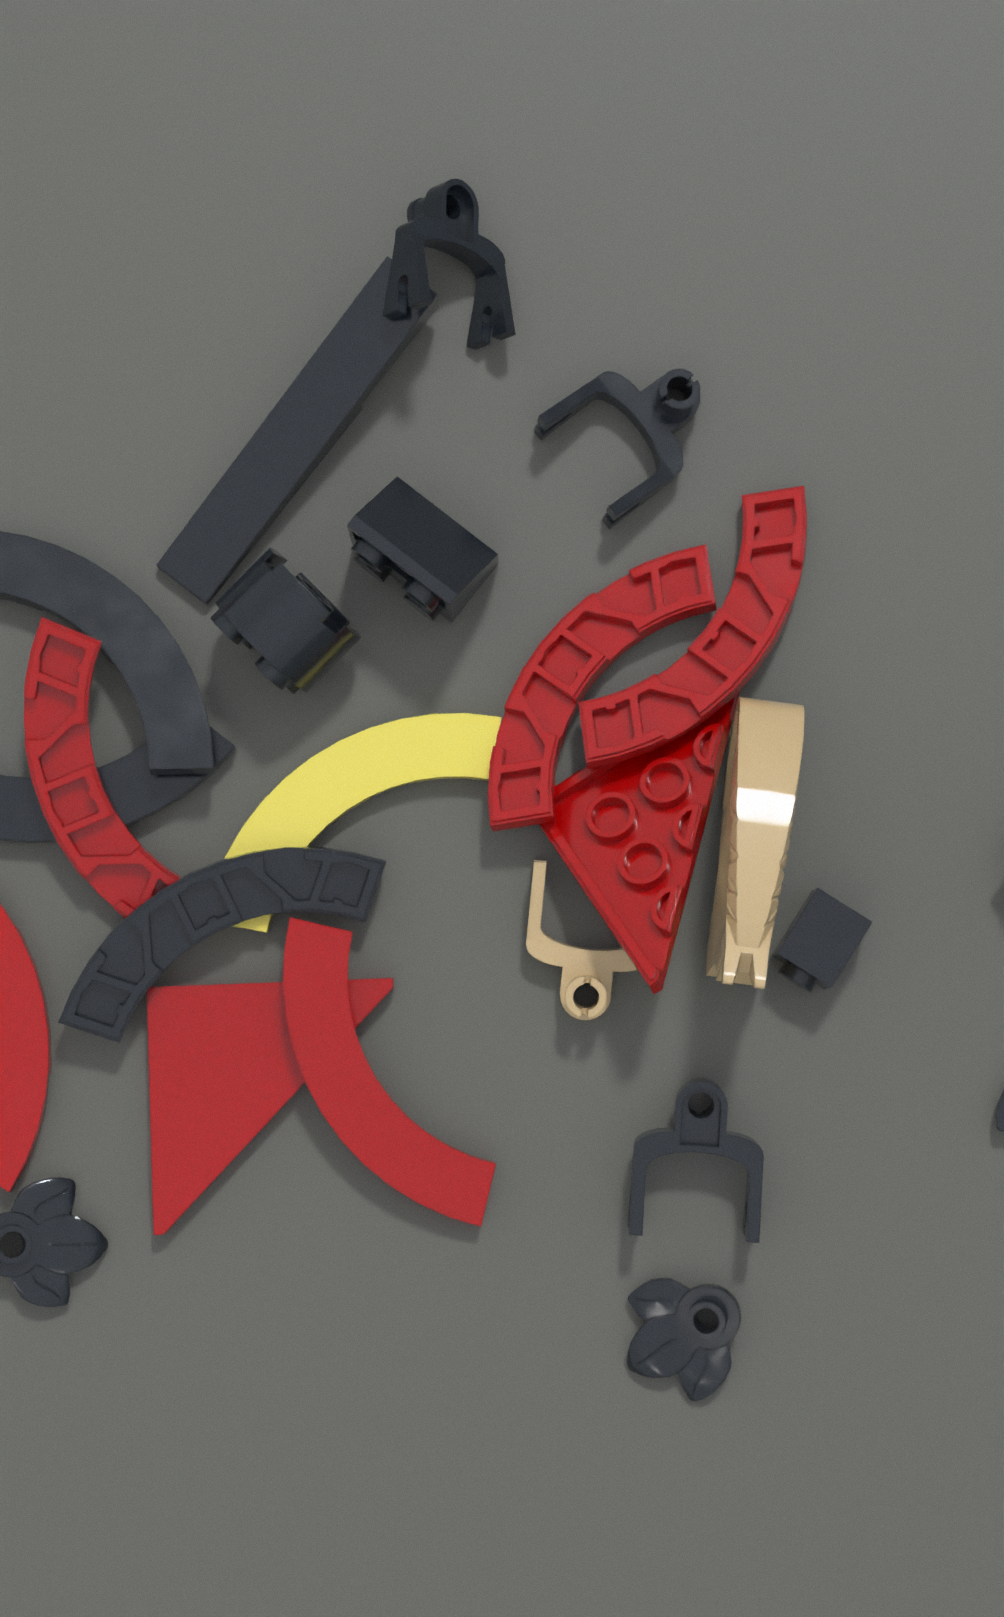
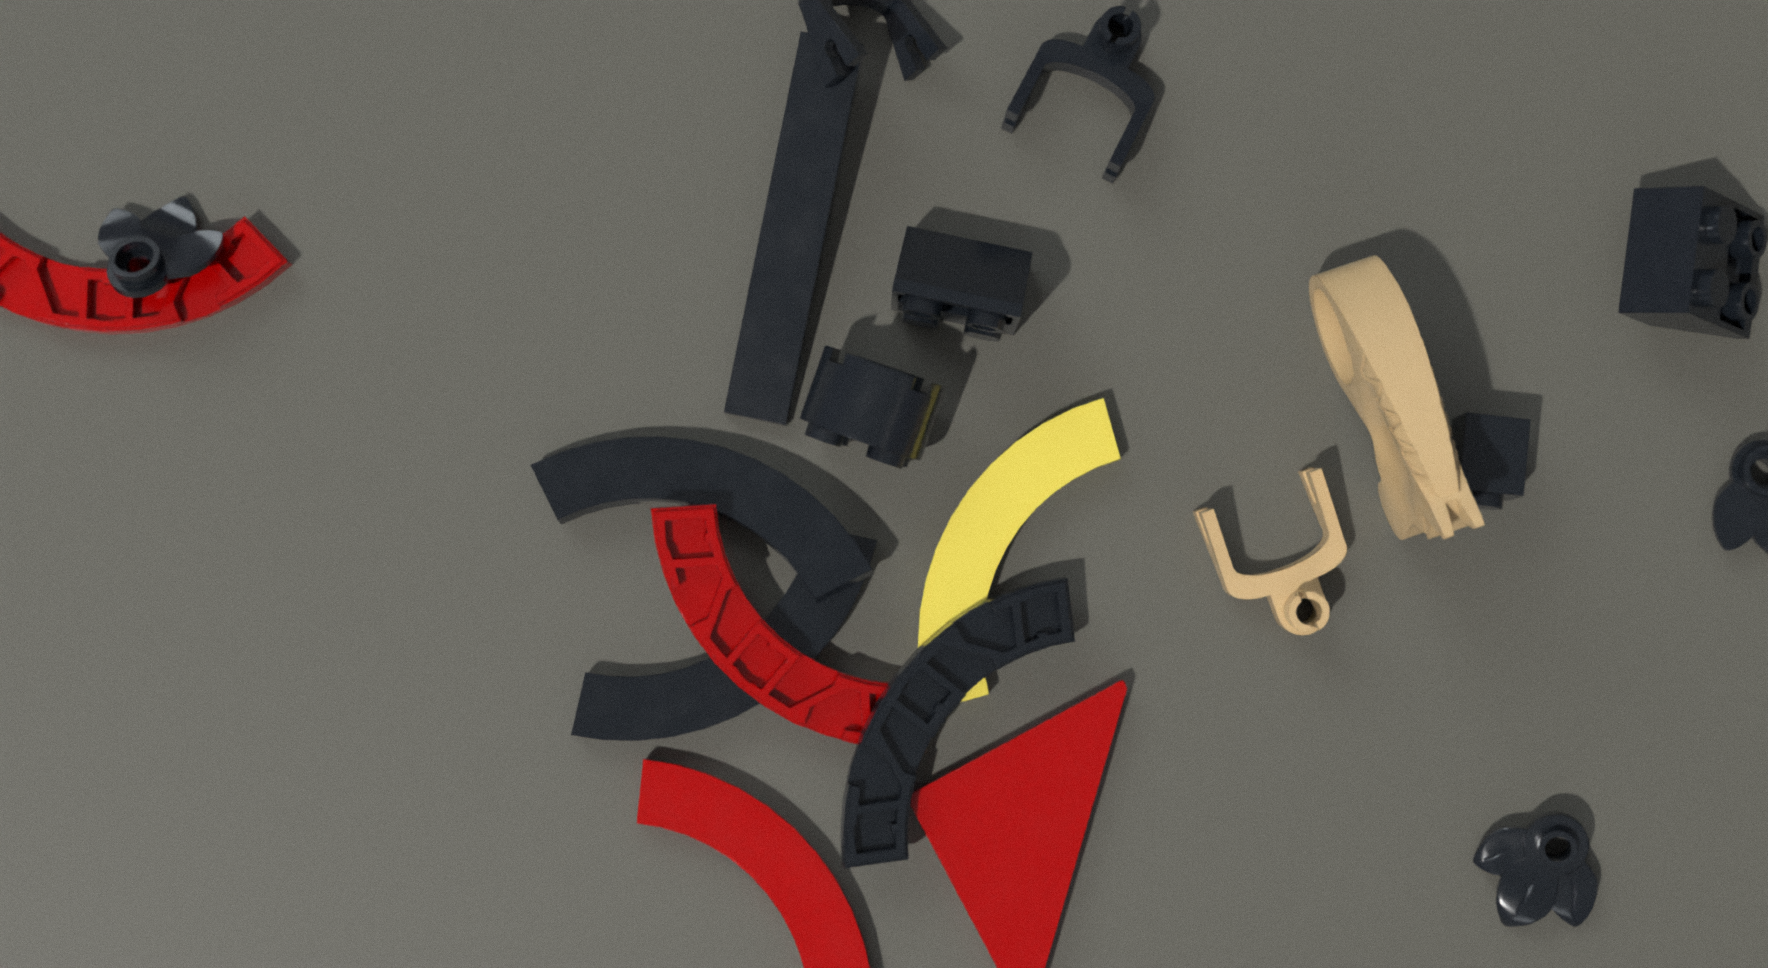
camera: 30 degrees left, 0 degrees up
red tile [282,917,496,1227] -> none
red tile [488,544,717,832] -> none
red tile [538,691,740,995] -> none
red tile [578,486,807,769] -> none
black piece [628,1078,764,1243] -> none

